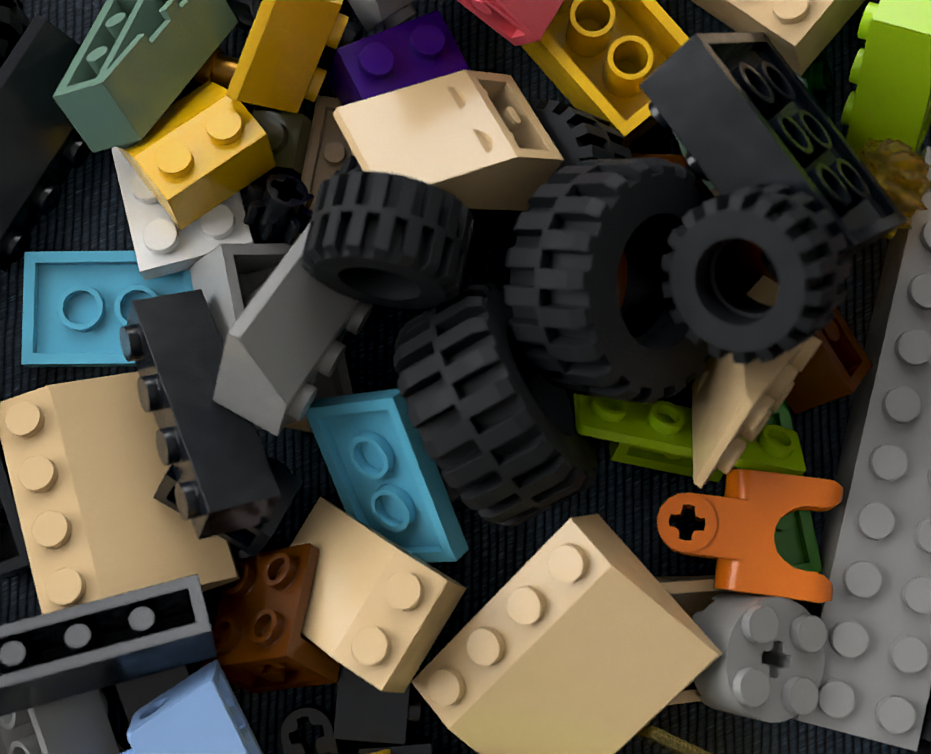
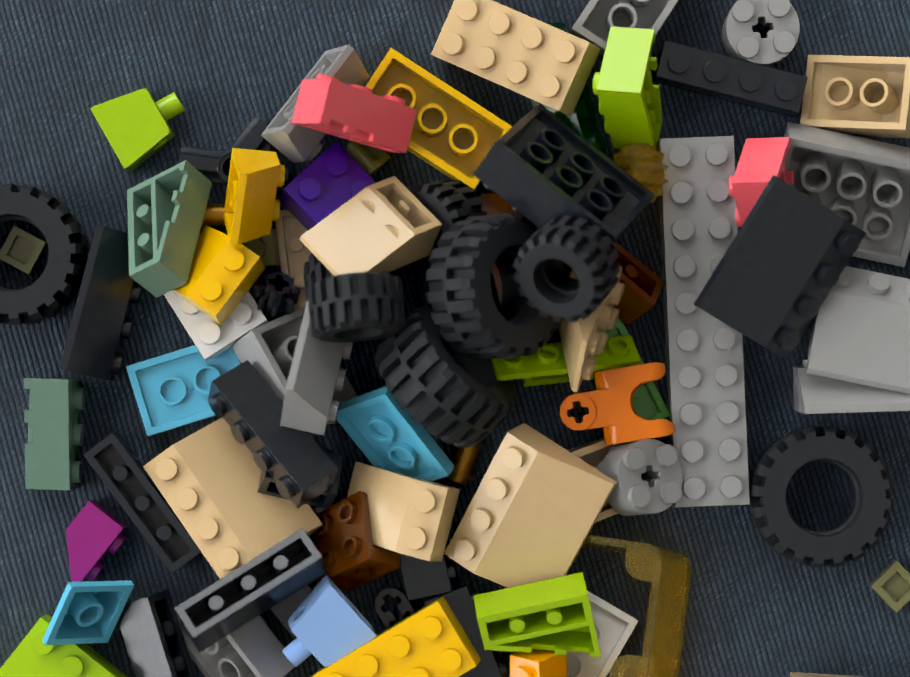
camera: 20 degrees left, 5 degrees up
none -> olive plate [344,141,391,176]
none -> pearl gold pin [446,444,483,486]

